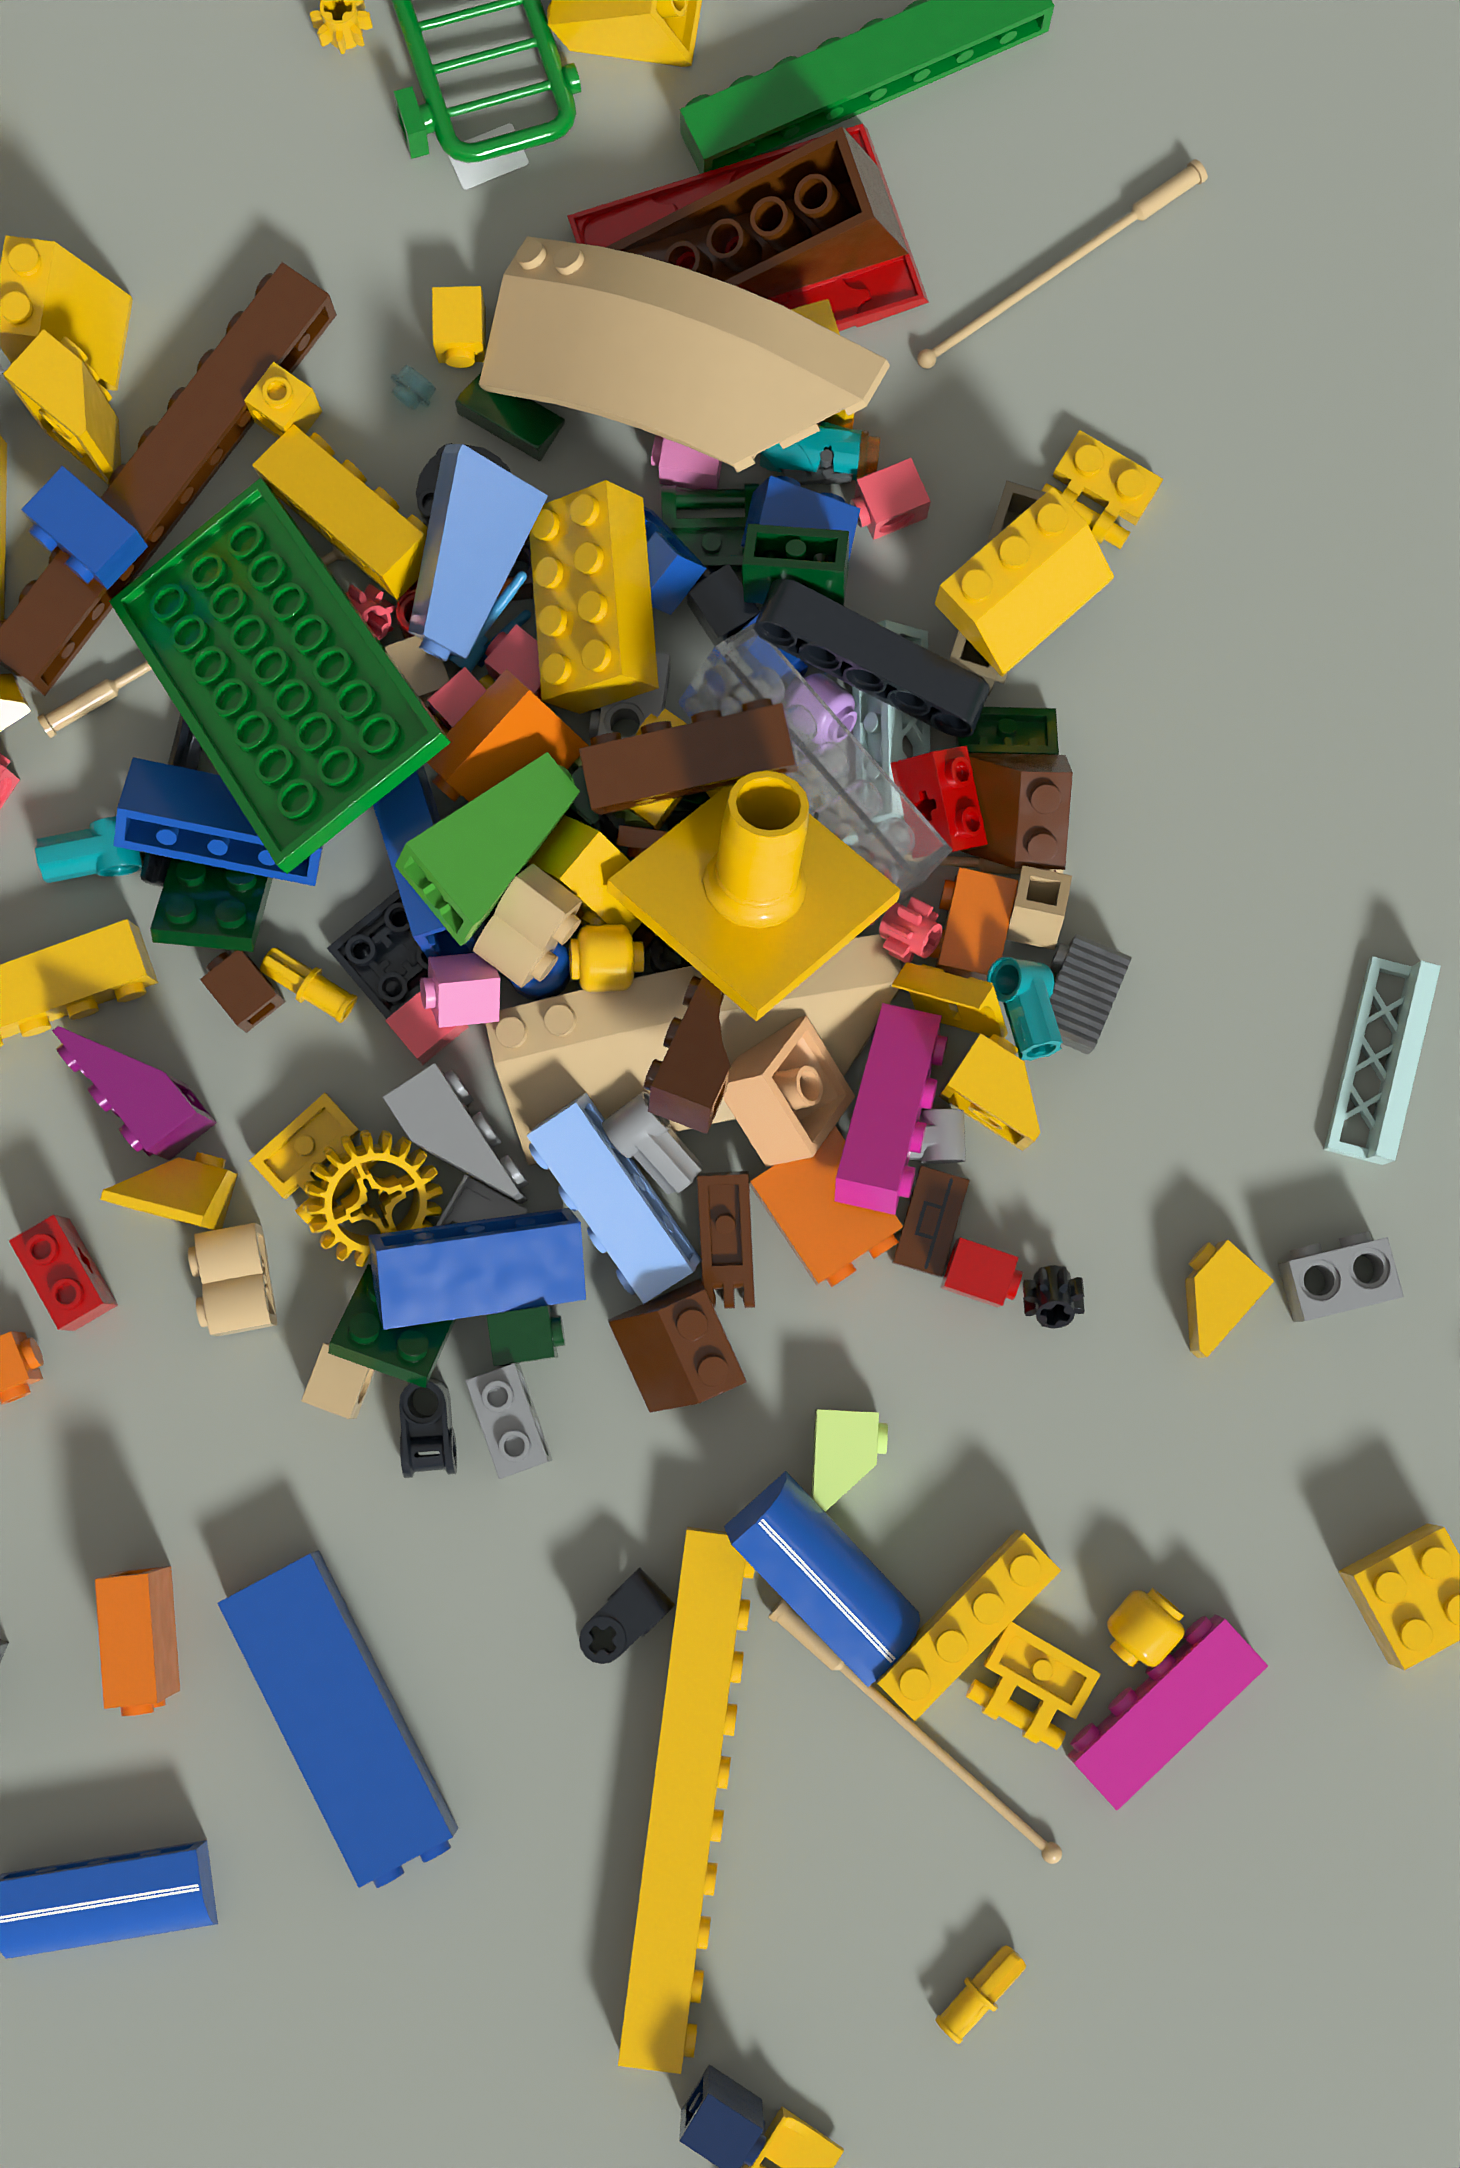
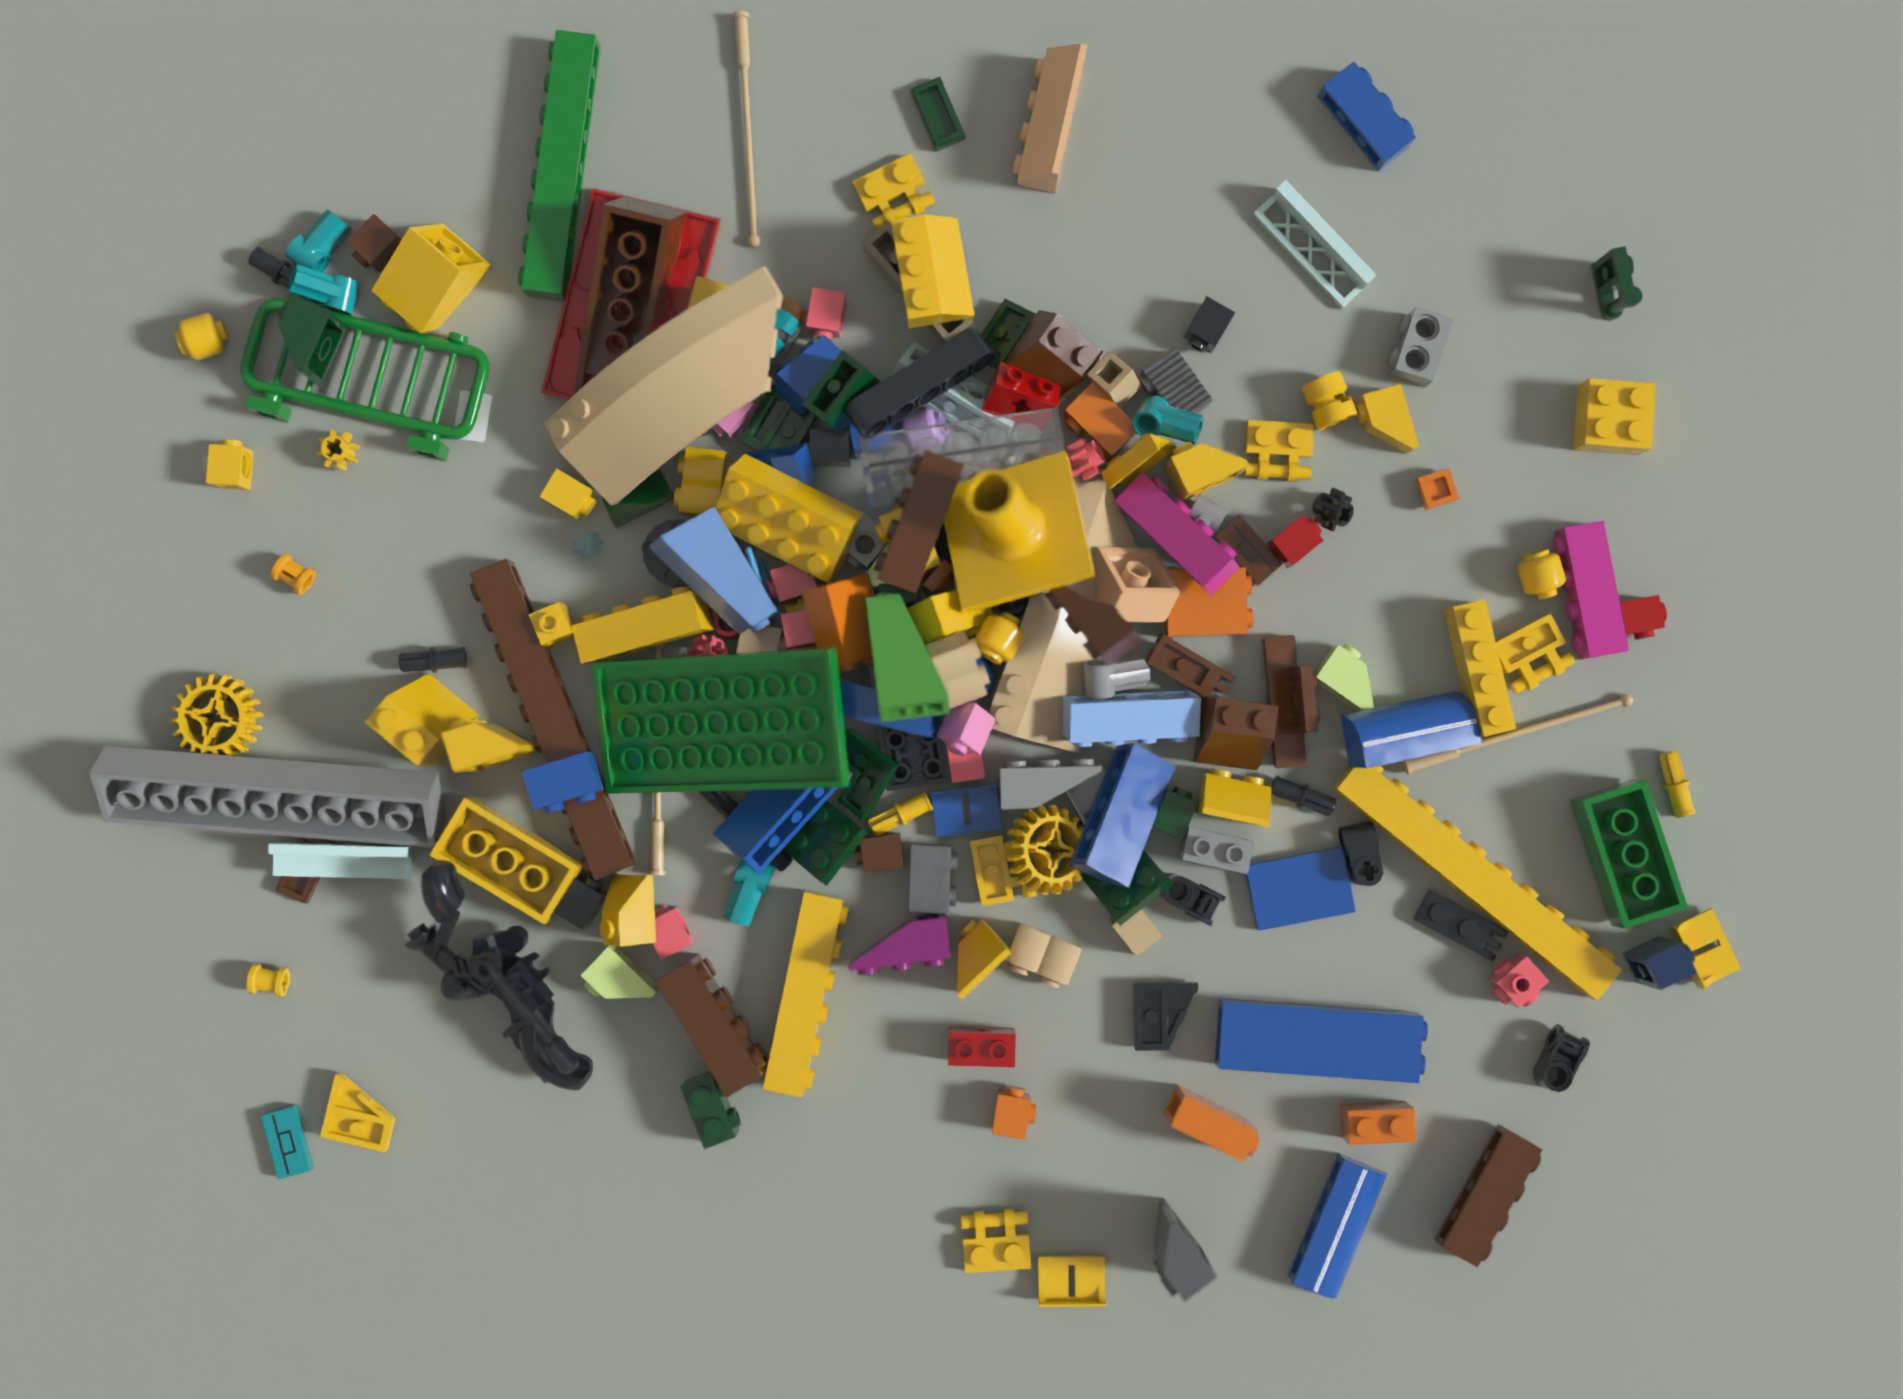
camera: 55 degrees left, 5 degrees up
none -> light orange bush [270,553,316,595]
none -> black axle [398,647,467,673]
none -> yellow brick [674,447,729,517]
none -> dark green plate [837,727,899,820]
none -> flat silver brick [909,844,958,914]
none -> dark green tile [910,77,966,152]
none -> blue piece [931,783,1002,837]
none -> light nougat slope [1013,44,1088,194]
none -> black wing [1133,982,1198,1051]
none -> black brick [1183,296,1235,353]
none -> yellow slope [1195,768,1272,827]
none -> yellow plate [1244,420,1314,482]
none -> blue tile [1246,846,1356,931]
none -> reddish brown bracket [1262,635,1320,768]
none -> black axle [1271,775,1336,816]
none -> yellow wheel [1301,371,1358,431]
none -> orange brick [1340,1101,1417,1145]
none -> black hinge [1413,890,1509,962]
none -> orange plate [1415,468,1459,511]
none -> reddish brown brick [1434,1124,1543,1268]
none -> coral brick [1488,953,1549,1008]
none -> black piece [1533,1024,1590,1092]
none -> green brick [1570,780,1688,929]
none -> red brick [1620,595,1667,640]

